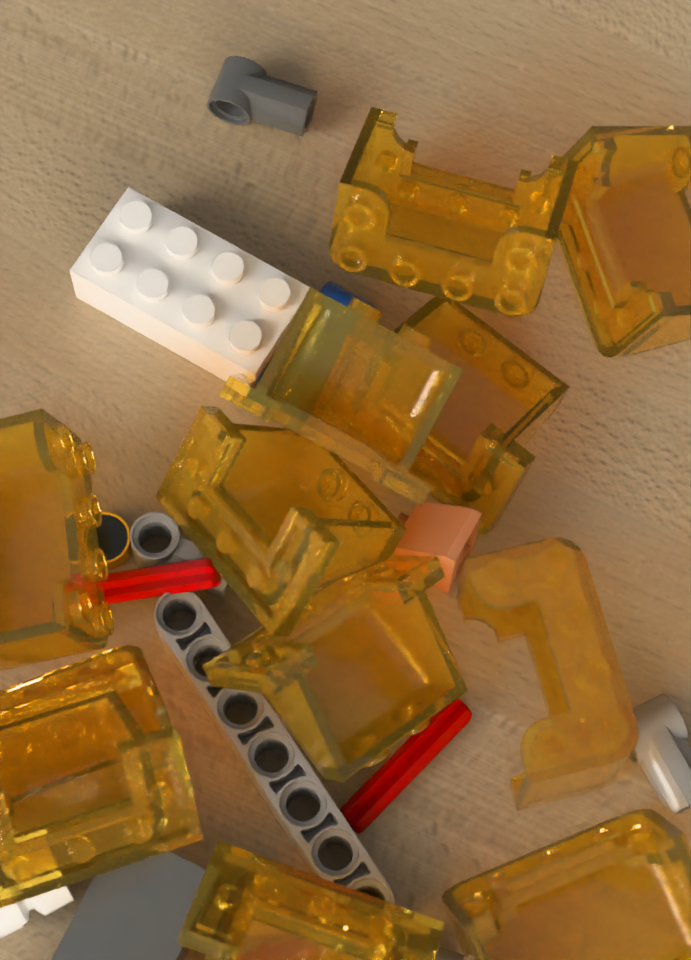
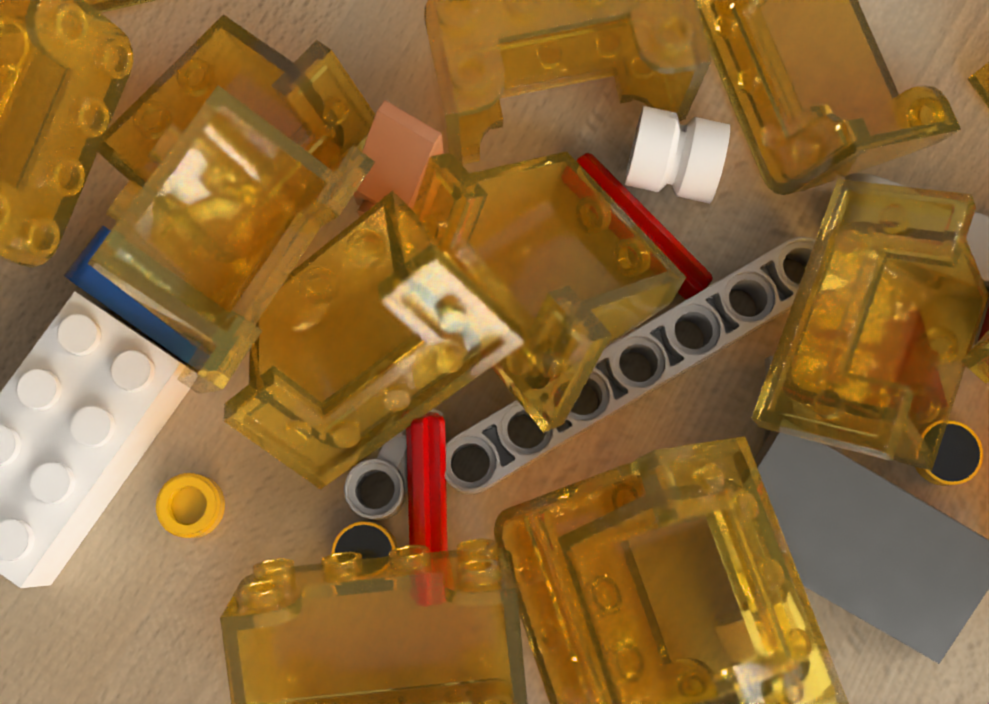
camera: 85 degrees left, 10 degrees up
none -> yellow tile [156,473,225,538]
none -> white wheel [624,106,730,204]

